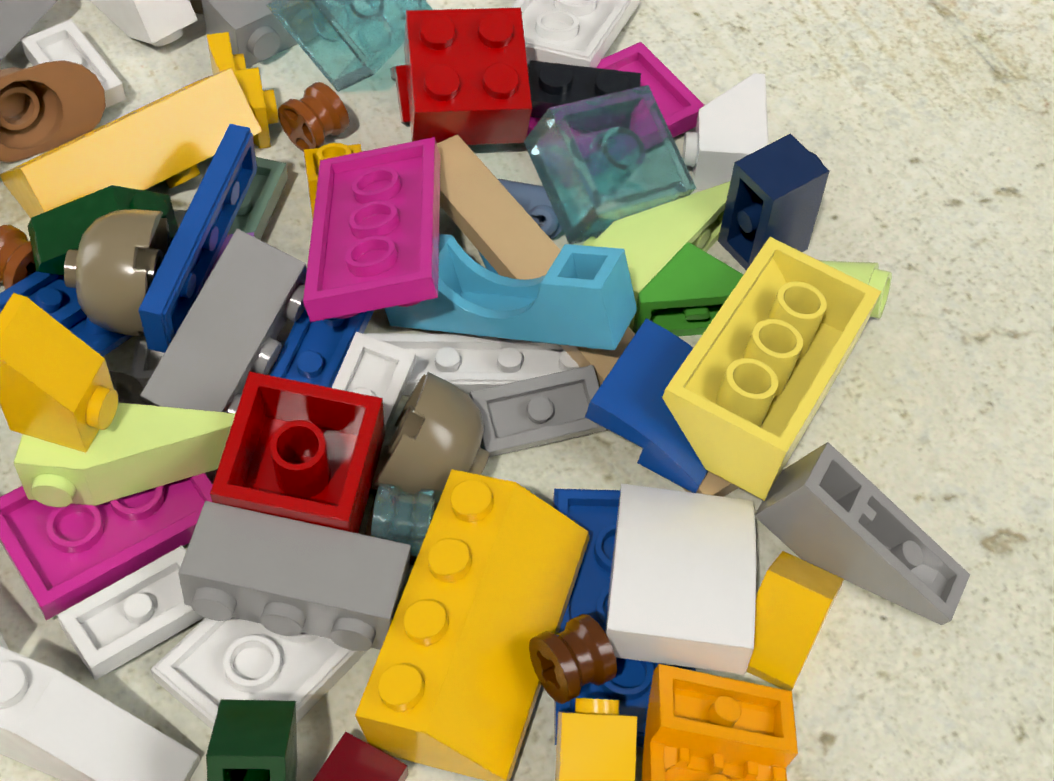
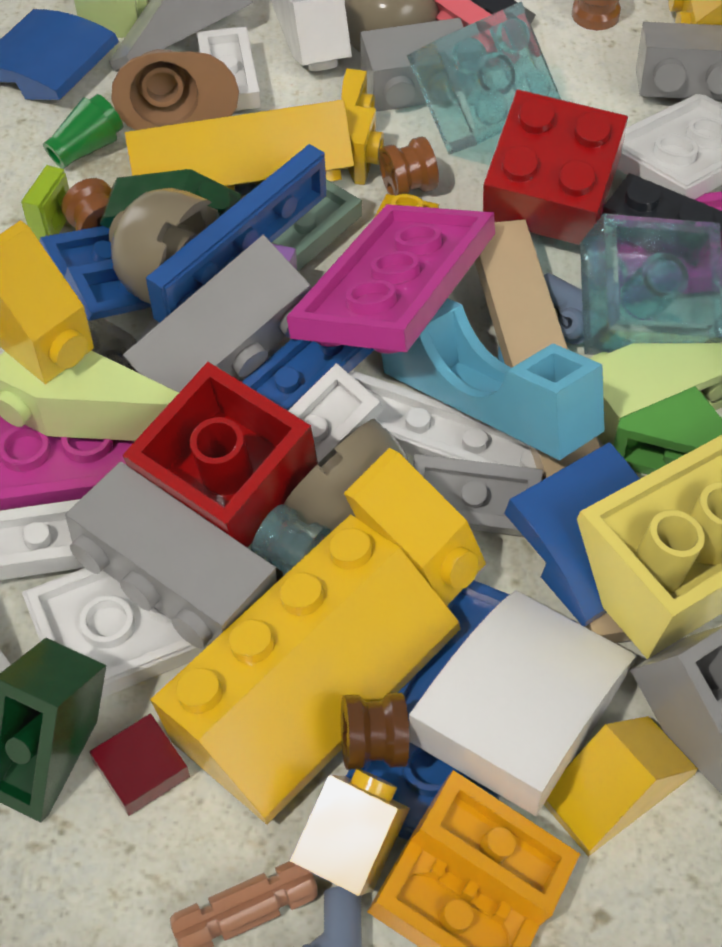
camera: 30 degrees right, 0 degrees up
none -> yellow slope [344,448,486,606]

